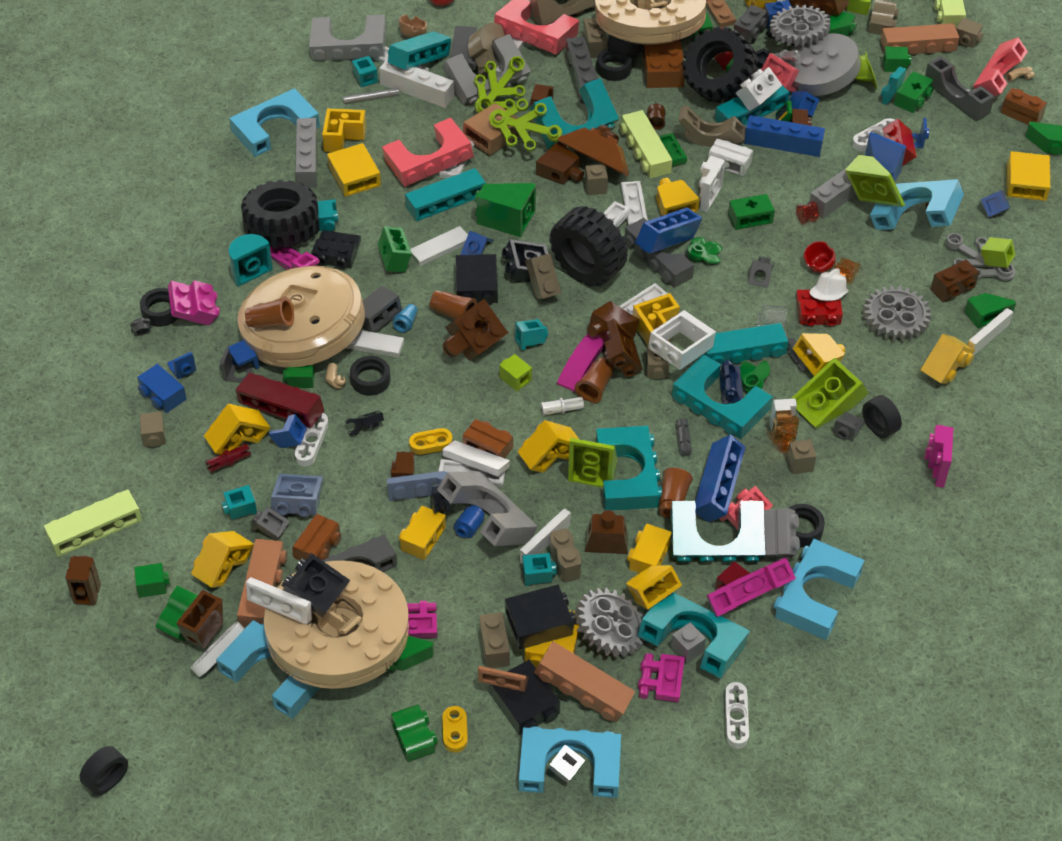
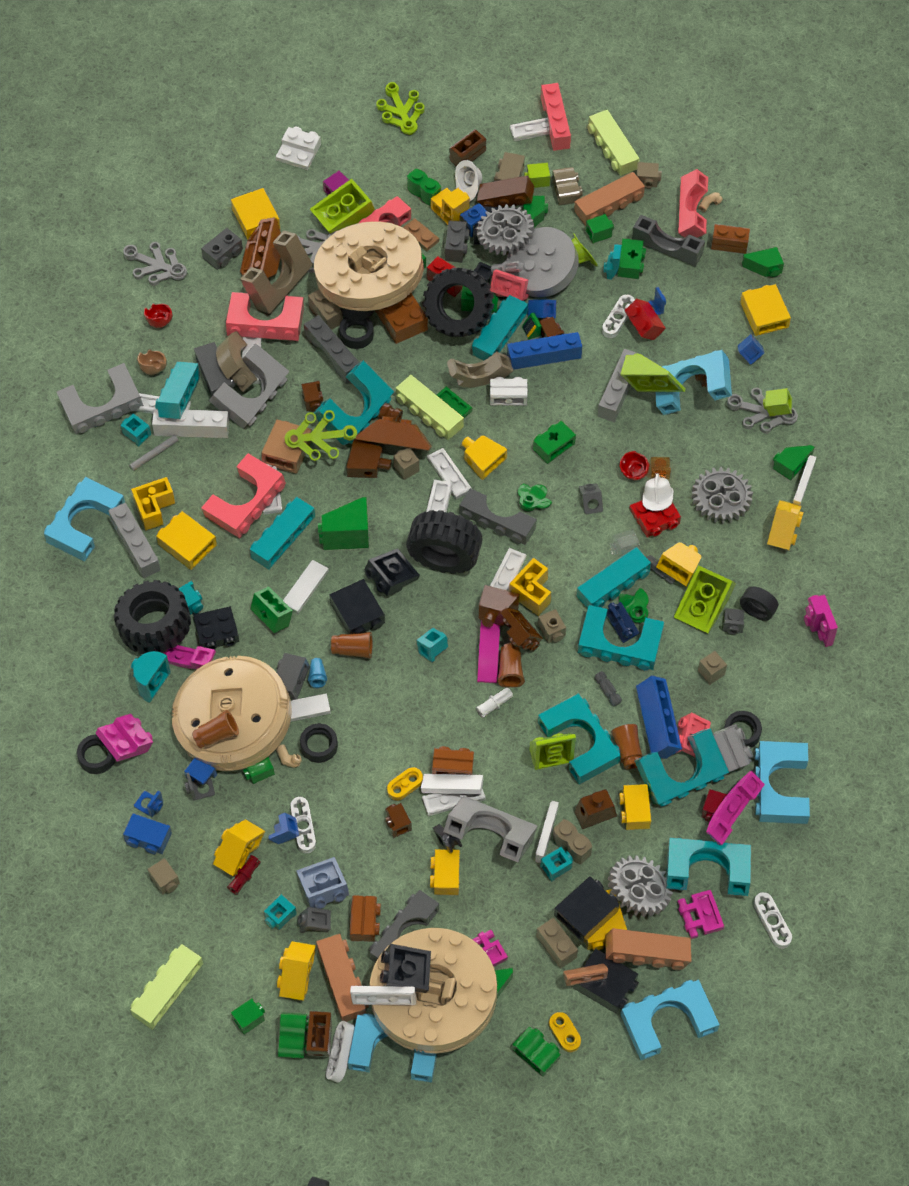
camera: 25 degrees left, 10 degrees up
reddish brown brick [65,555,101,606] -> none
dark grey plate [130,318,152,336] -> none
dark red brick [235,372,325,428] -> none
black plate [345,410,384,435] -> none
sand blue plate [387,471,447,501] -> none
reddish brown brick [442,299,508,361] -> none
blue brick [454,505,485,538] -> none
blue bracket [460,231,494,255] -> none
lime plant [473,56,526,113] -> none
lime brick [499,354,532,392] -> none
yellow brick [517,420,579,473] -> none
dark tan brick [525,254,561,300] -> none
white brick [548,745,585,783] -> none
yellow torso [626,565,682,609] -> none
blue brick [635,208,702,254] -> none
reddish brown wheel [647,104,666,130] -> none
white window [648,310,716,370] -> none
light grey brick [671,622,706,665] -> none
white plate [699,155,725,212] -> none
white brick [736,67,782,111] -> none
clear orange hips [769,399,799,452] -> none
clear red wheel [796,201,819,224] -> none
blue slope [865,132,906,182] -> none
reddish brown brick [930,259,979,303] -> none

